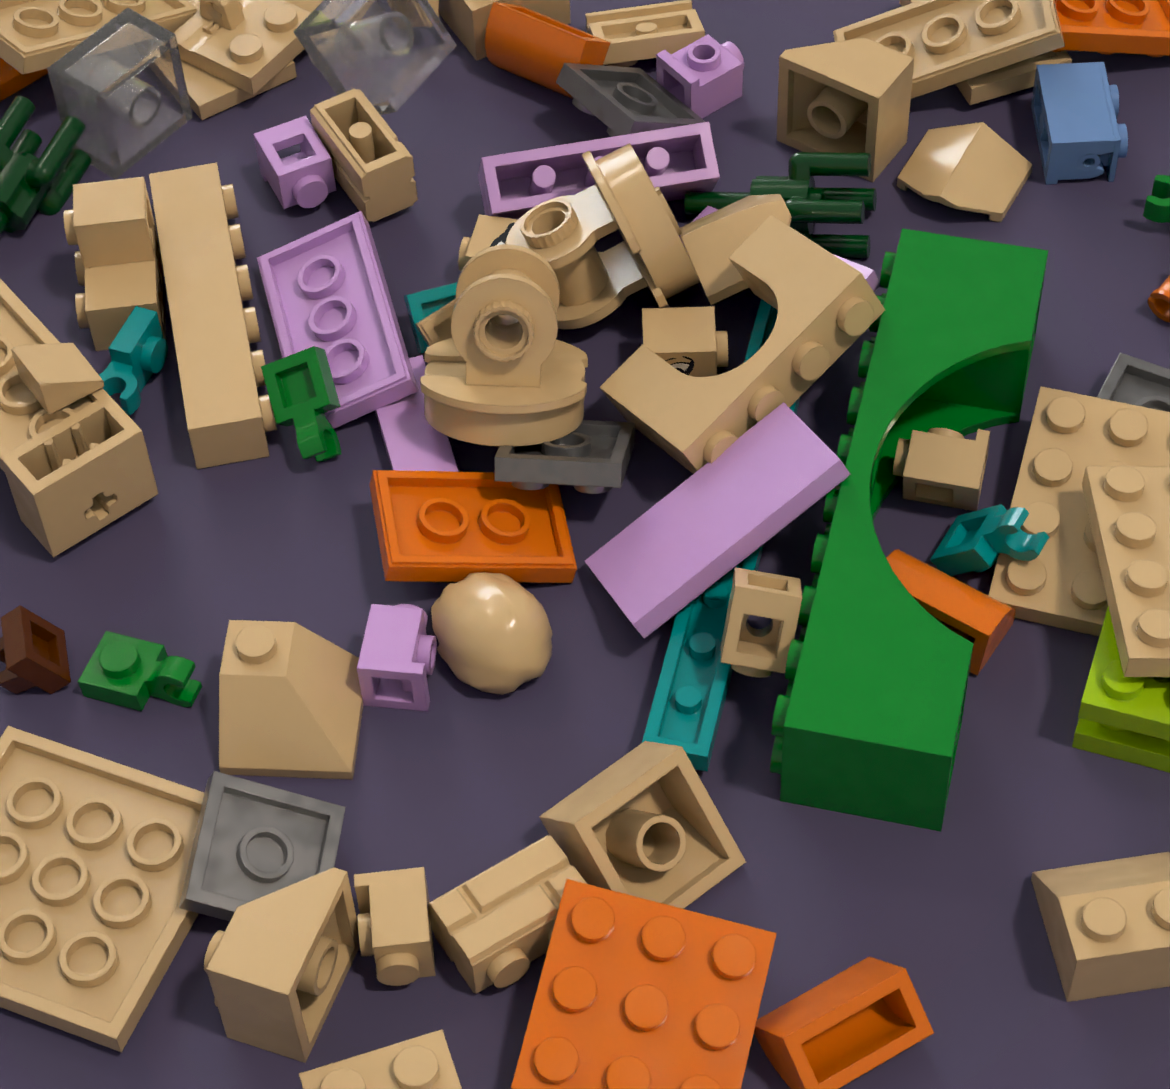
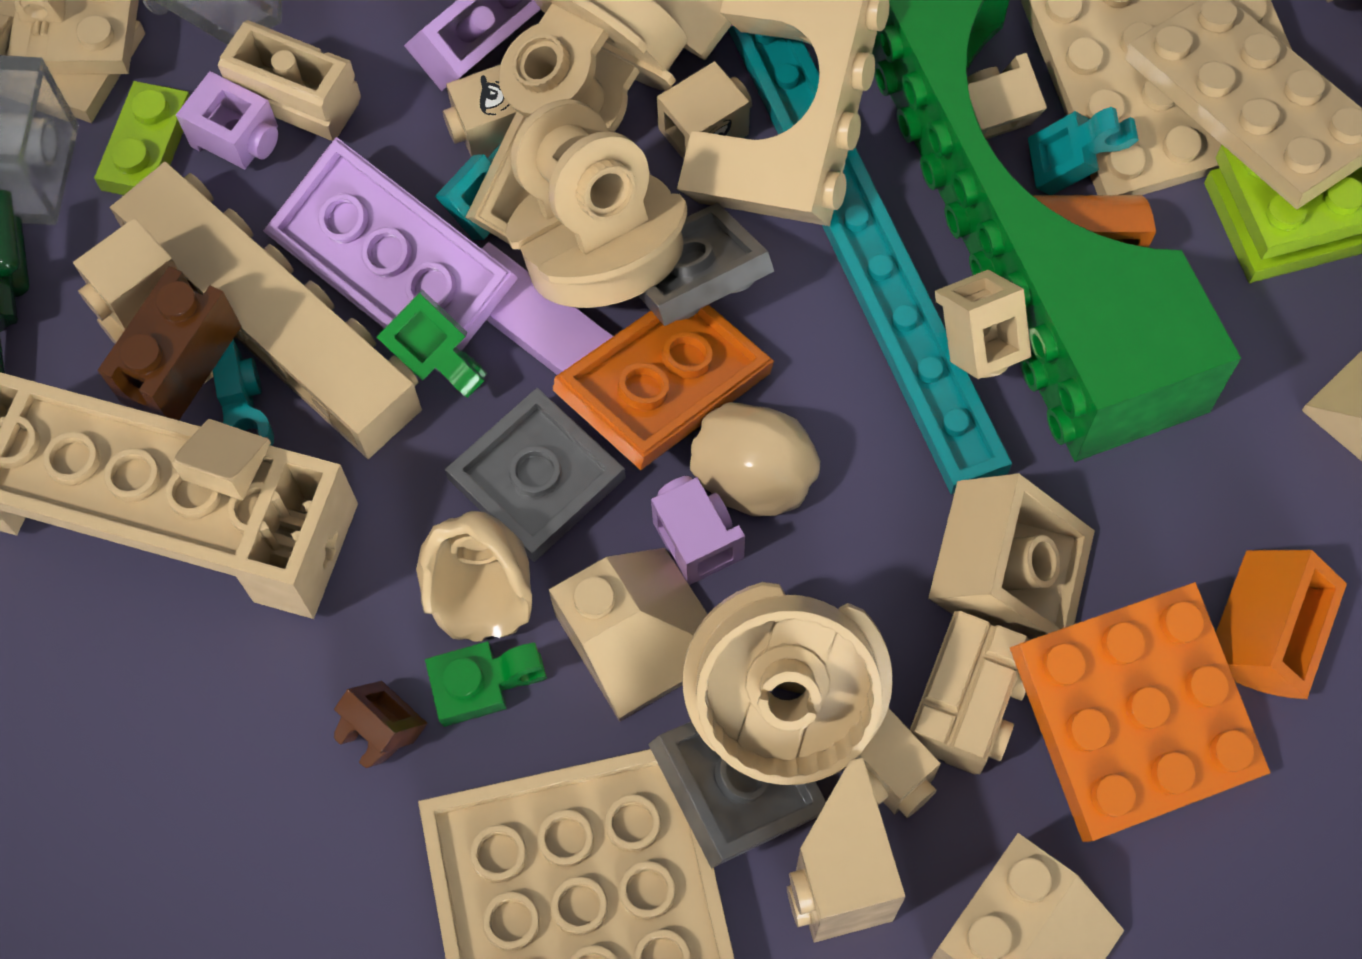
camera: 35 degrees left, 15 degrees up
lavender tile [585,402,850,638] -> none
none -> lime plate [94,81,190,195]
none -> reddish brown brick [98,266,242,421]
none -> tan hair [416,511,532,642]
none -> flat silver plate [445,388,626,562]
none -> tan piece [683,582,893,785]

